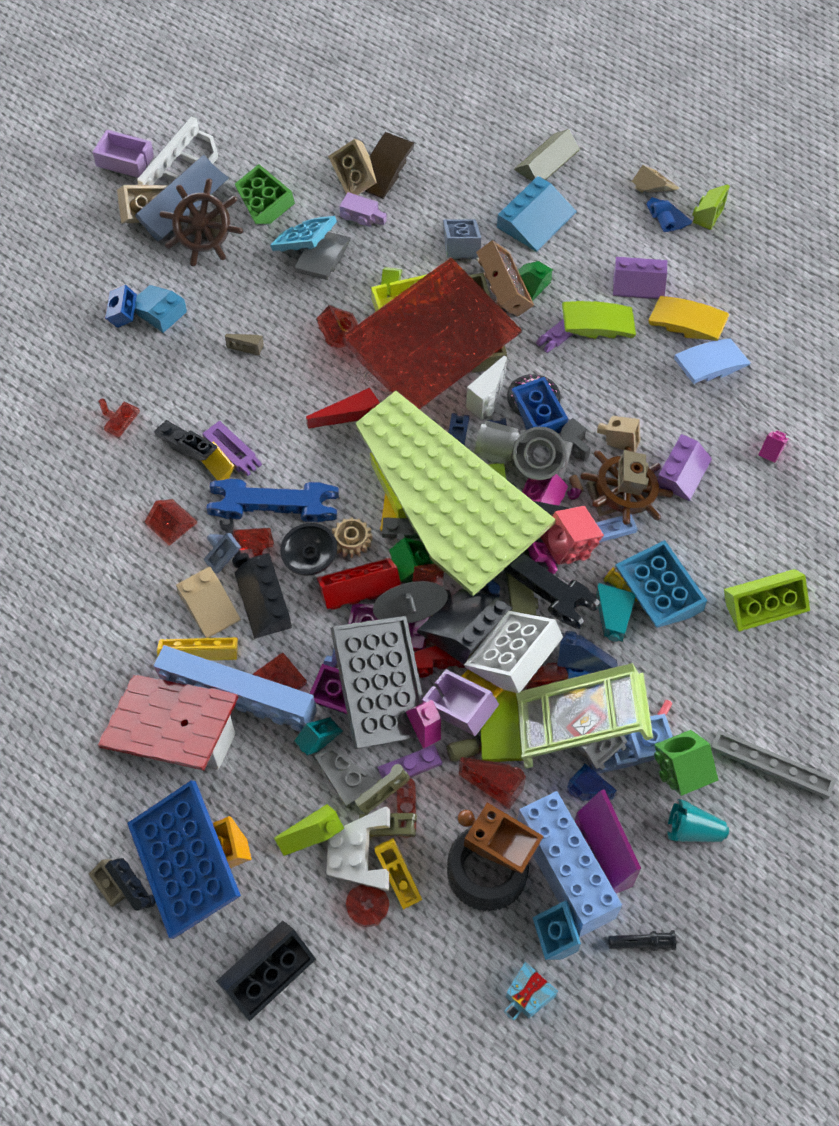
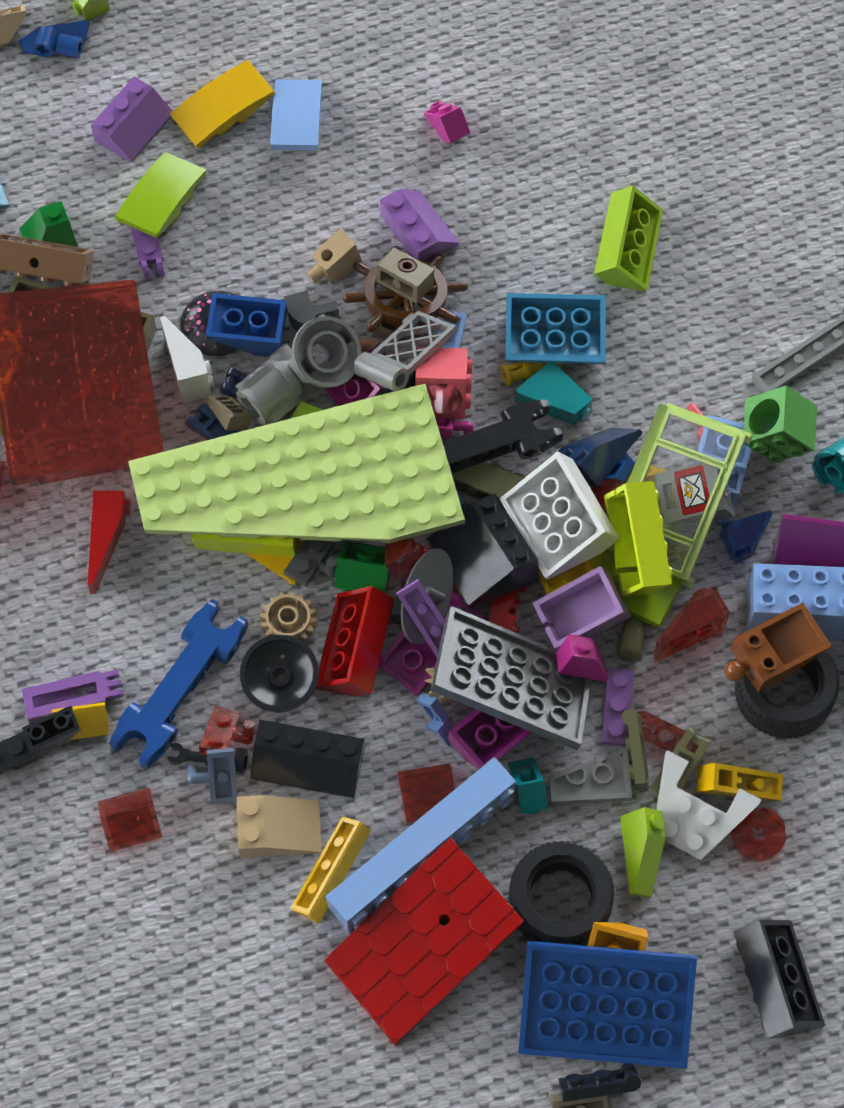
camera: 60 degrees left, 5 degrees up
none -> dark tan slope [205,394,252,431]
none -> light grey piece [354,311,457,392]
none -> medium lavender plate [396,579,445,657]
none -> black tyre [508,841,614,946]
none -> neon yellow piece [604,481,672,597]

